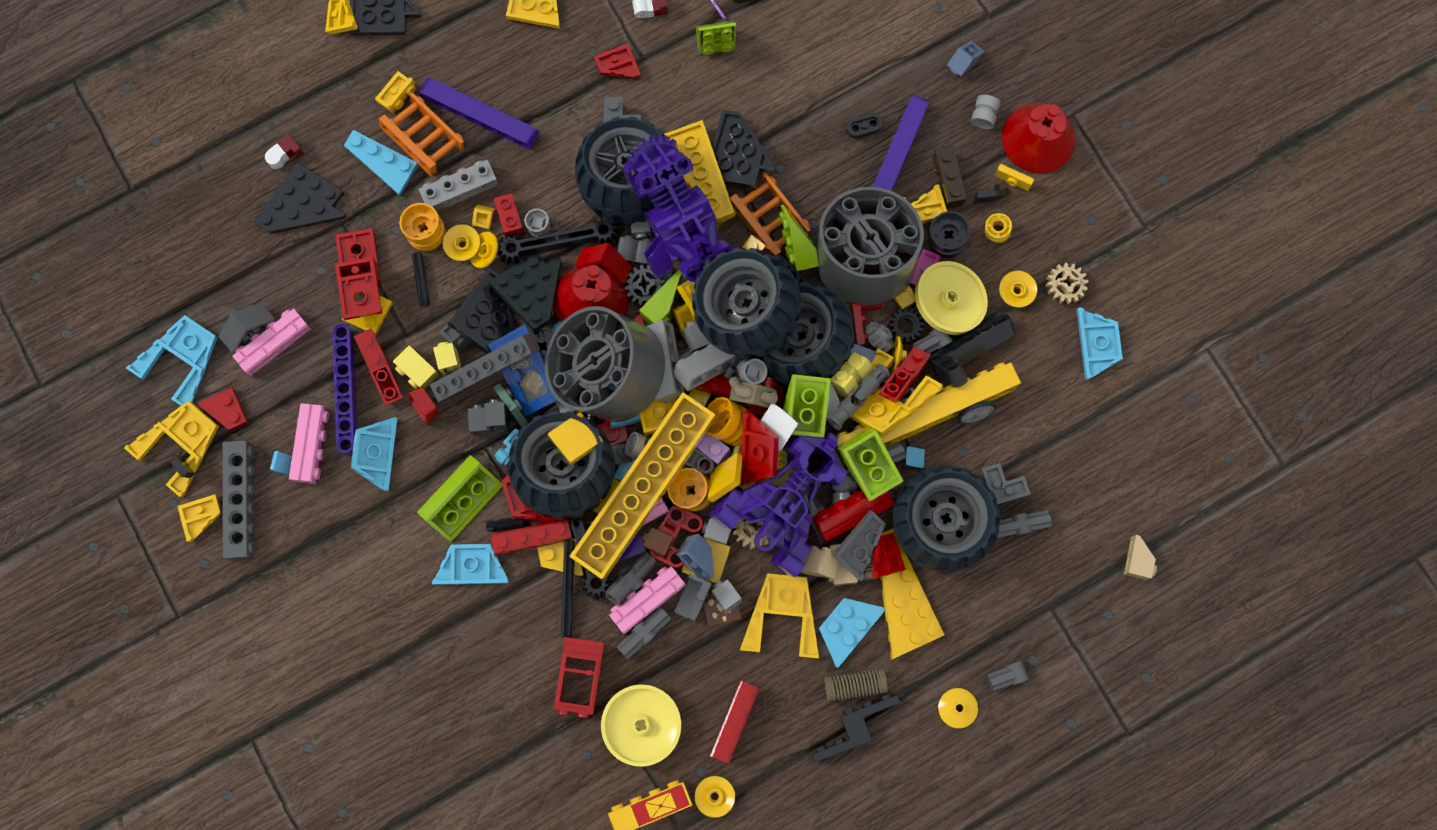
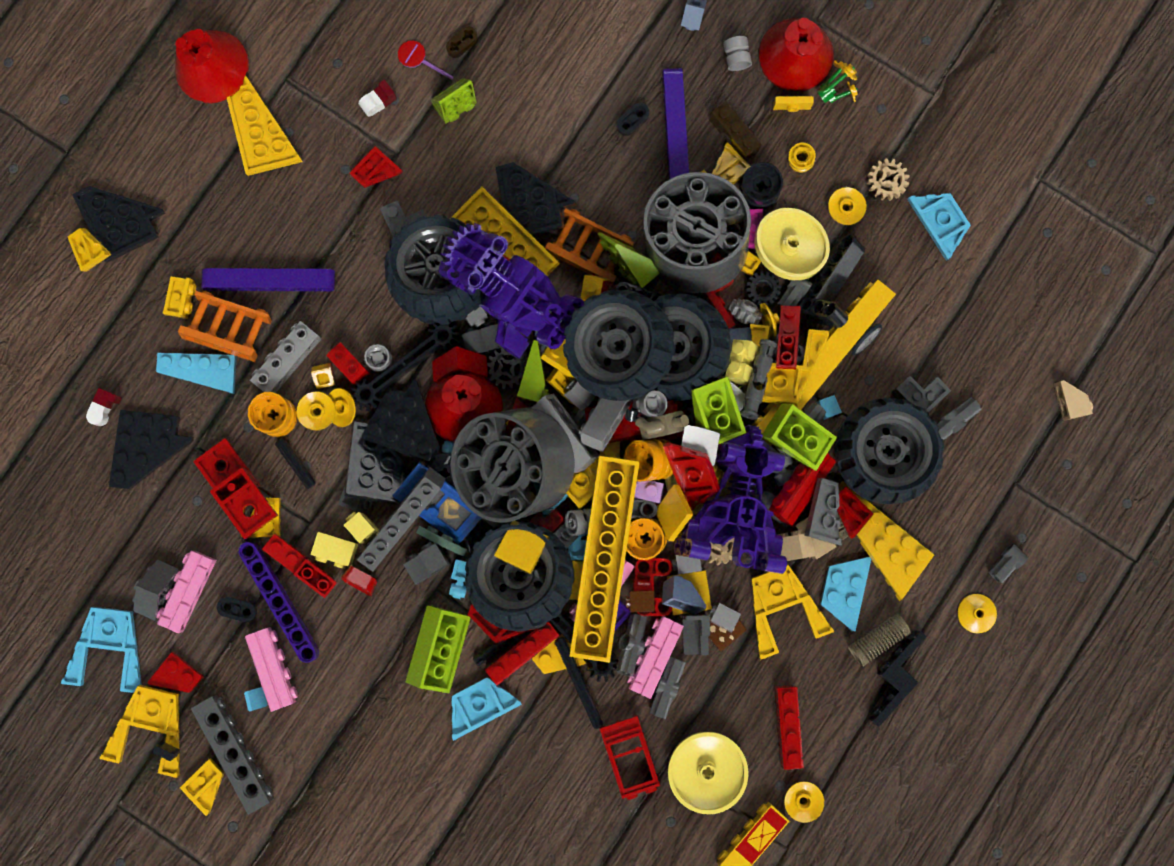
camera: 30 degrees left, 5 degrees up
medium azure wing [351,417,397,491] -> none
black slope [974,184,1009,204] -> none
none -> black plate [217,597,257,622]
none -> green plant [817,61,858,104]

